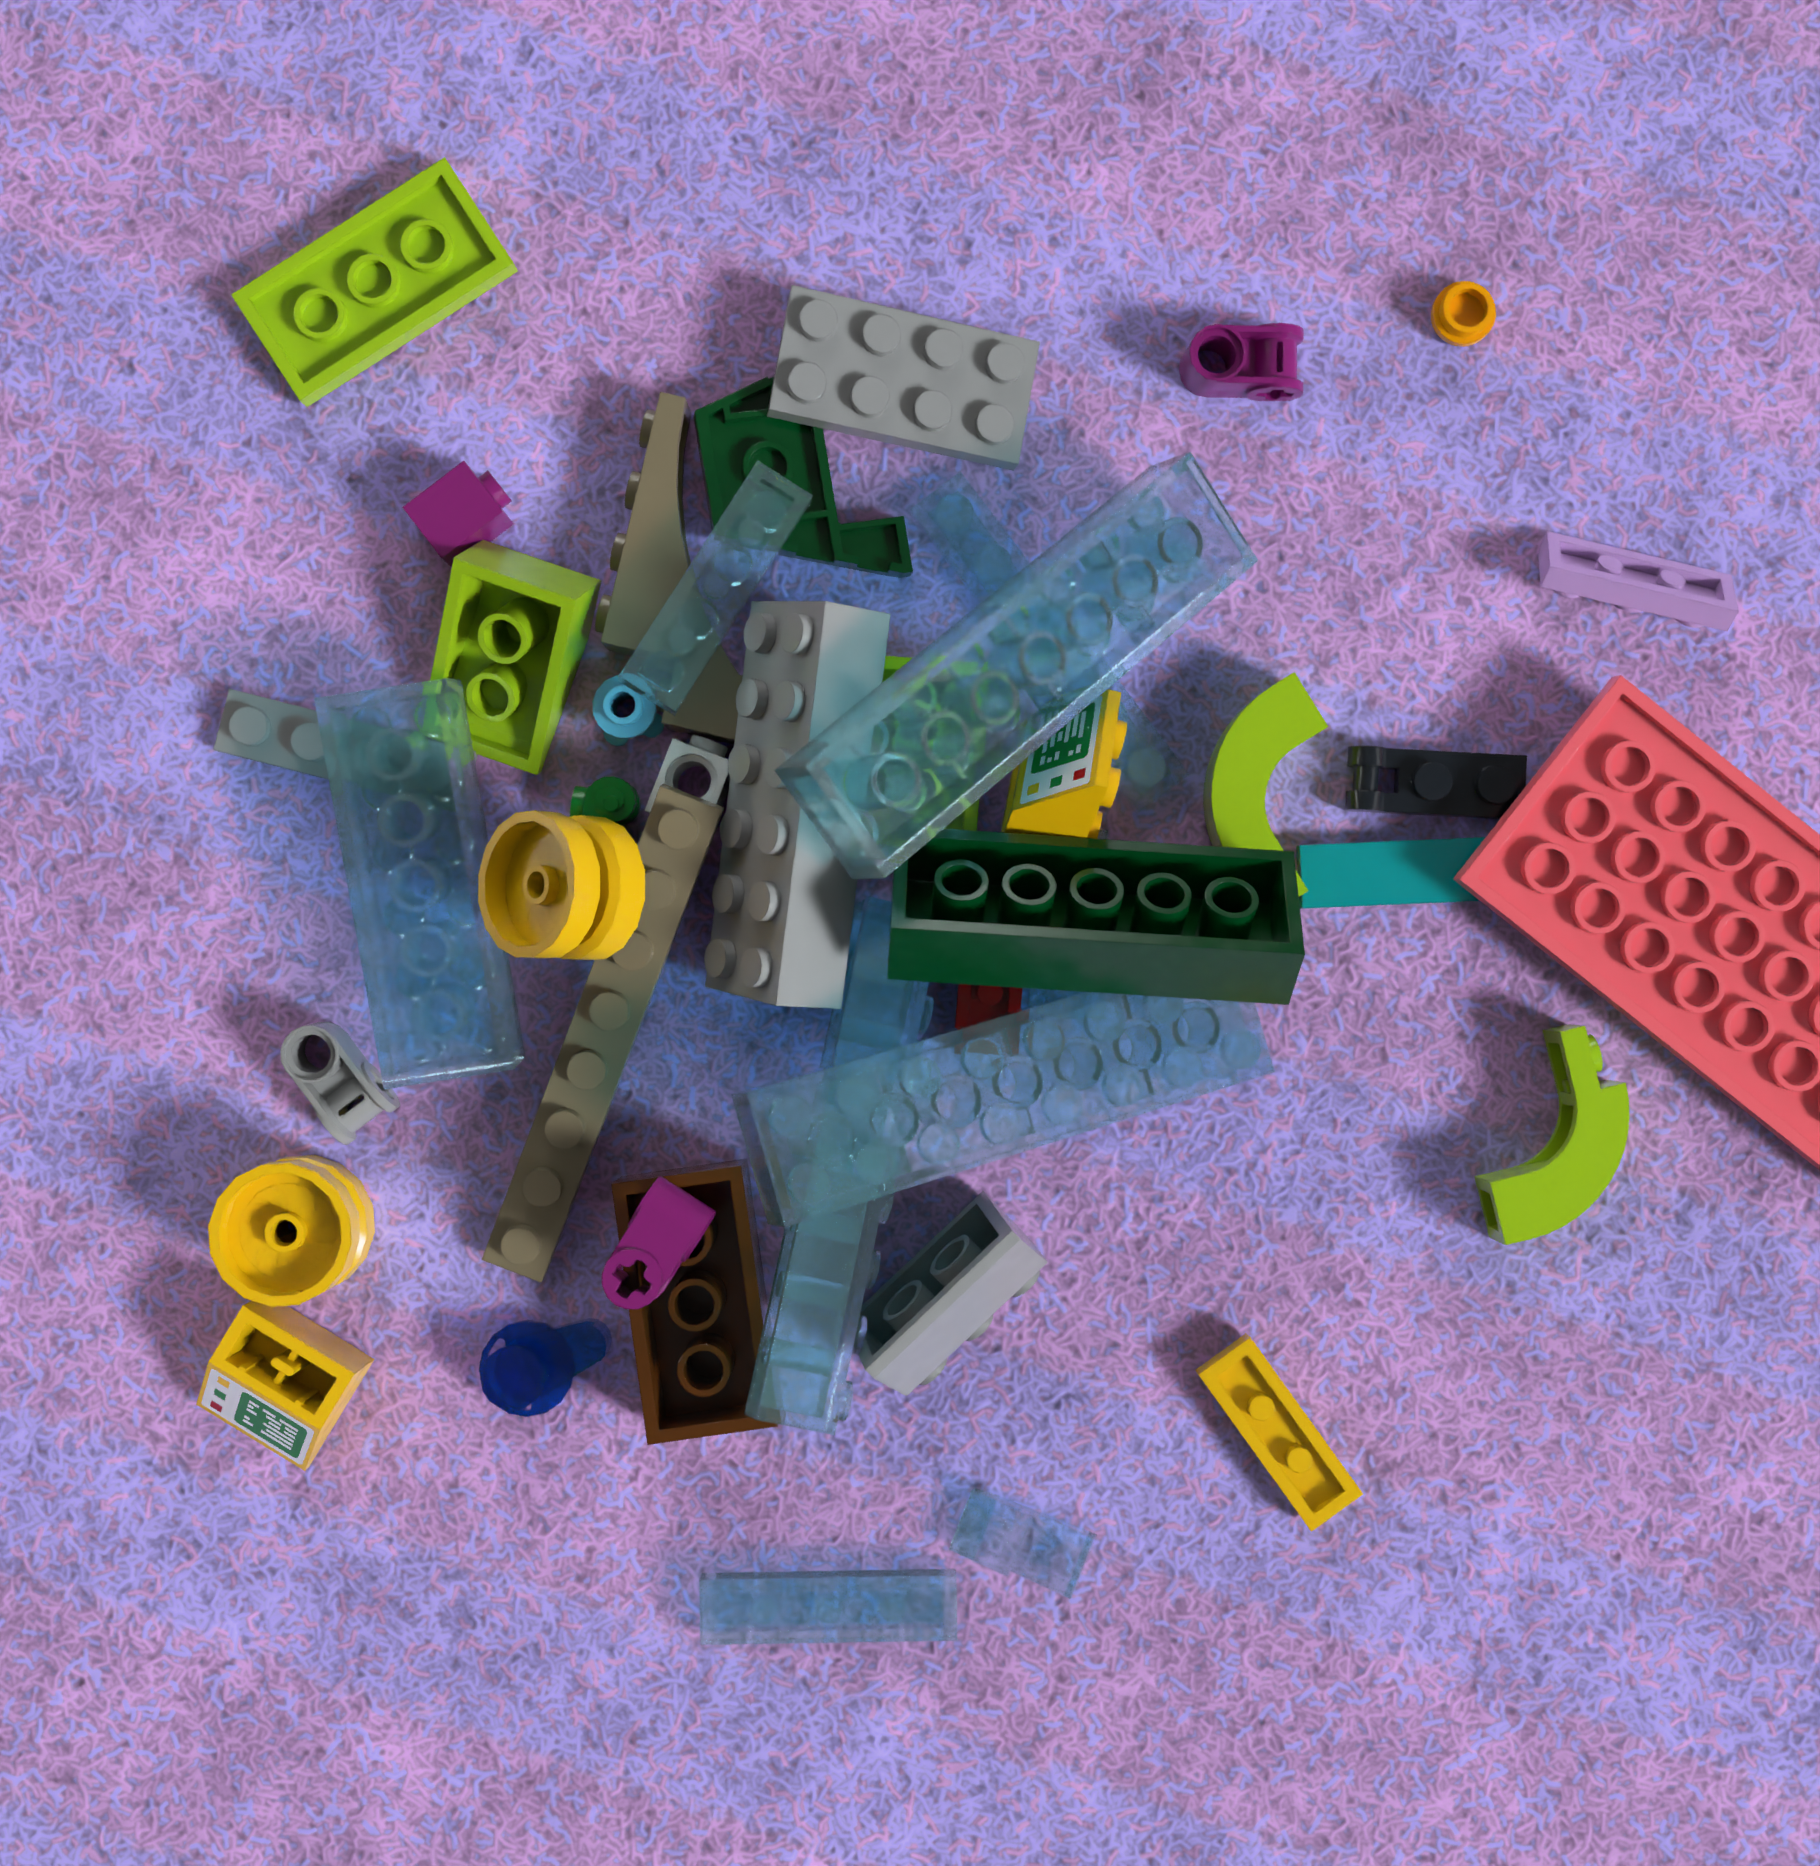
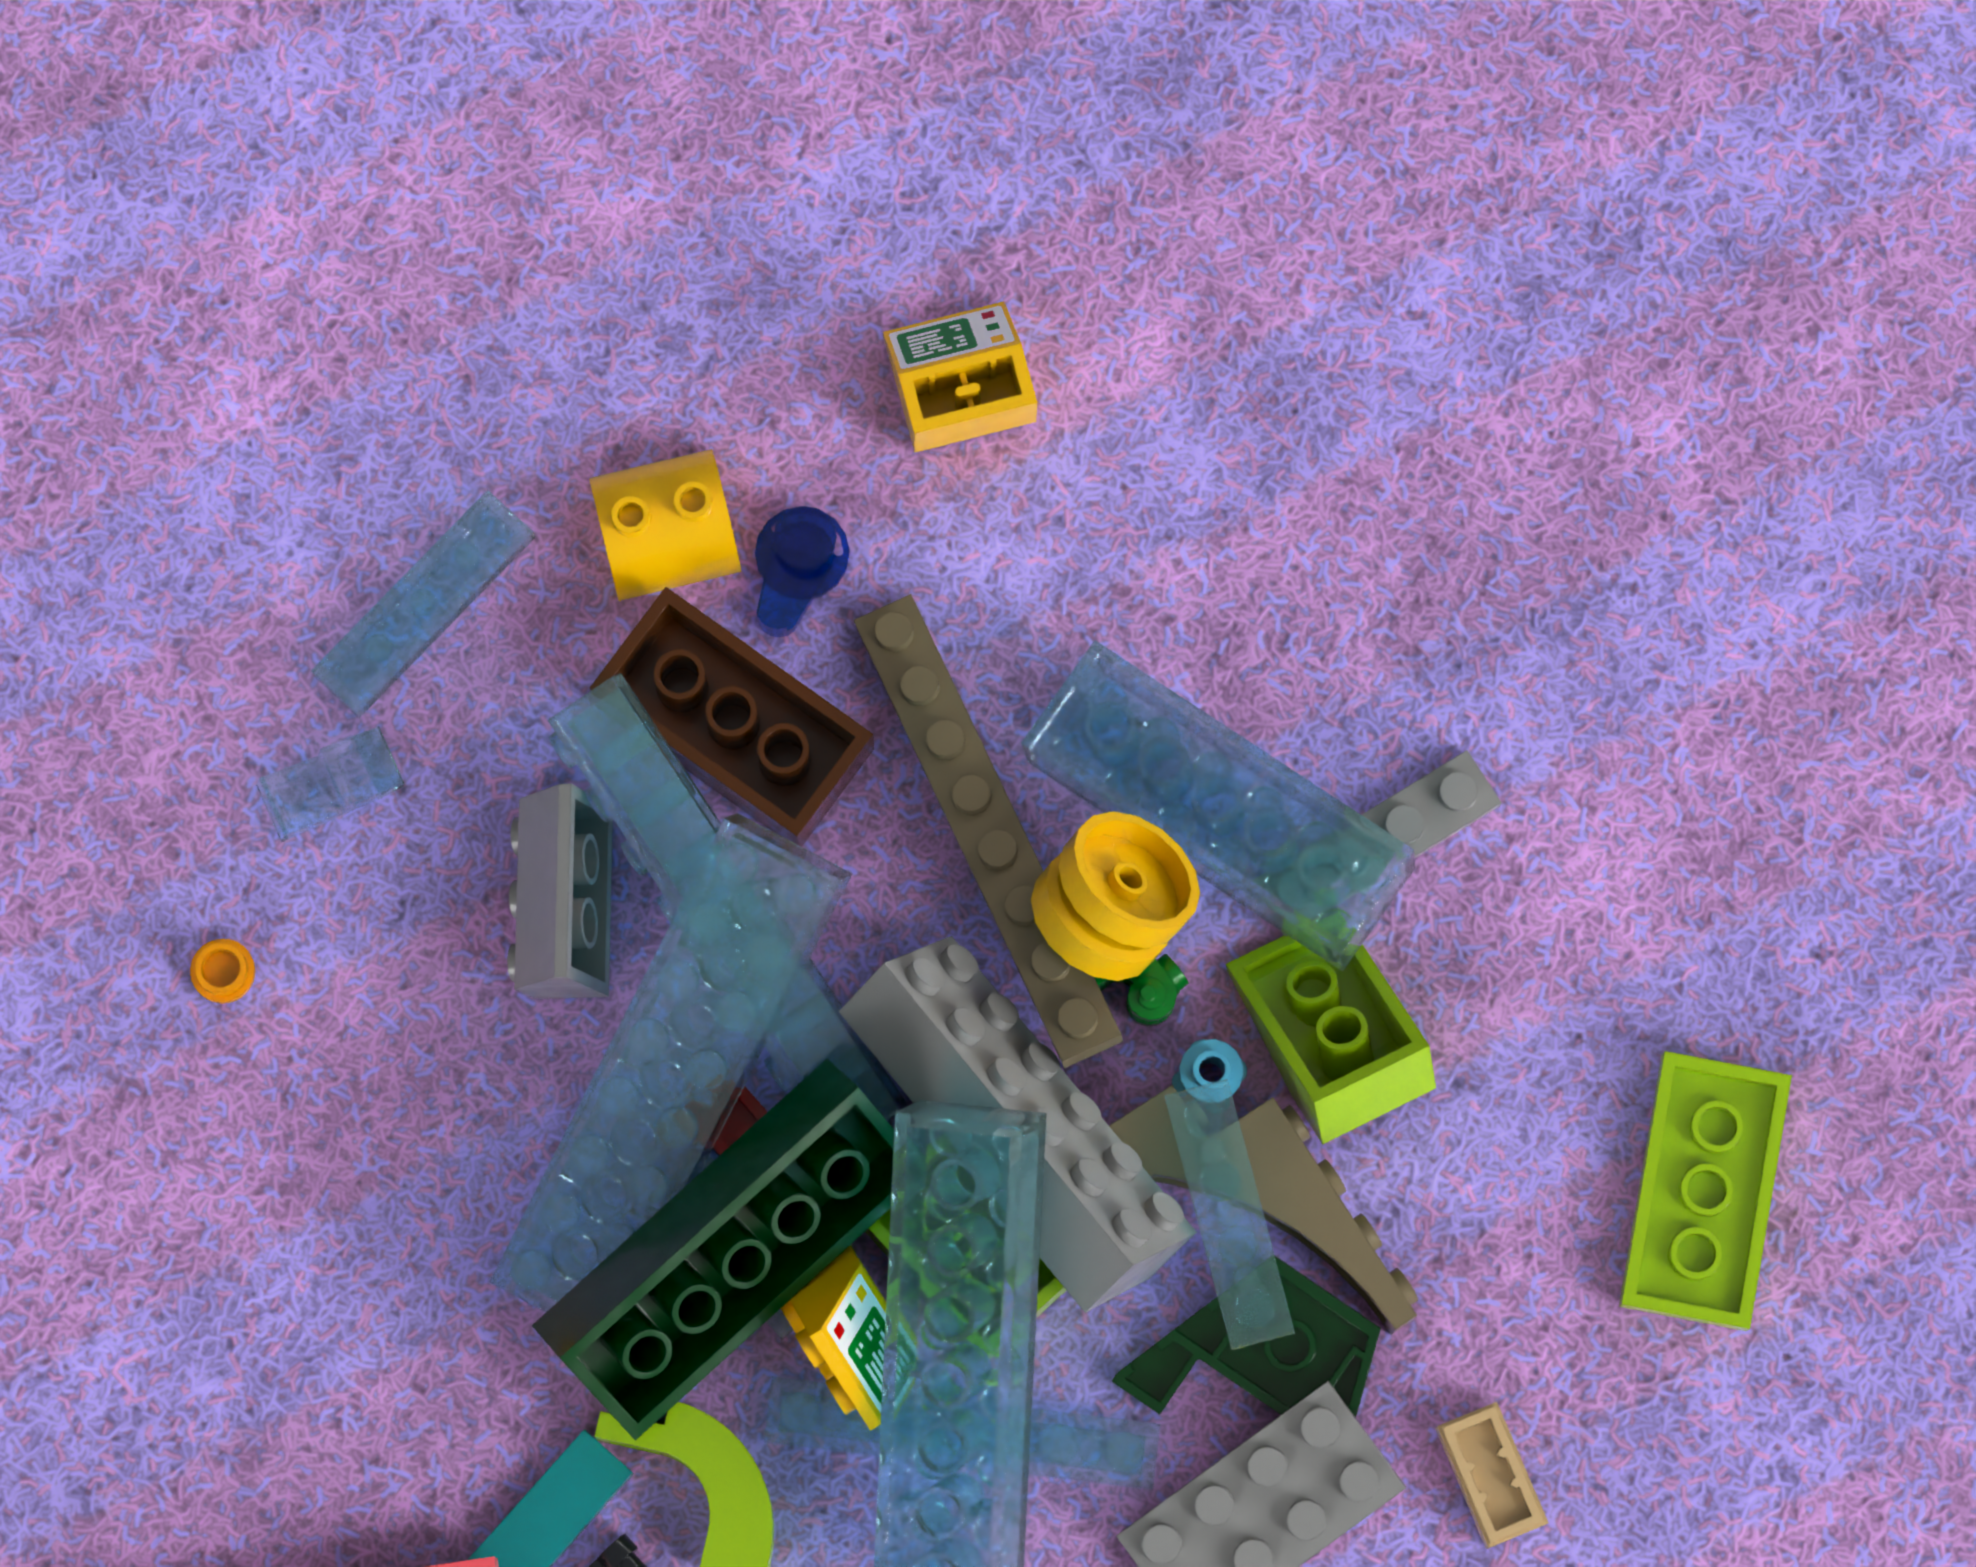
camera: 130 degrees right, 10 degrees down
yellow wheel [208,1155,375,1307] -> none
light grey piece [280,1022,400,1145] -> none
magenta brick [402,461,514,567] -> none
magenta piece [602,1176,716,1310] -> none
white brick [645,734,730,814] -> none
yellow plate [1195,1333,1363,1532] -> none
lime arch [1474,1024,1630,1245] -> none
none -> light orange plate [190,939,256,1004]
none -> yellow brick [589,449,742,601]
none -> tan plate [1435,1402,1548,1549]

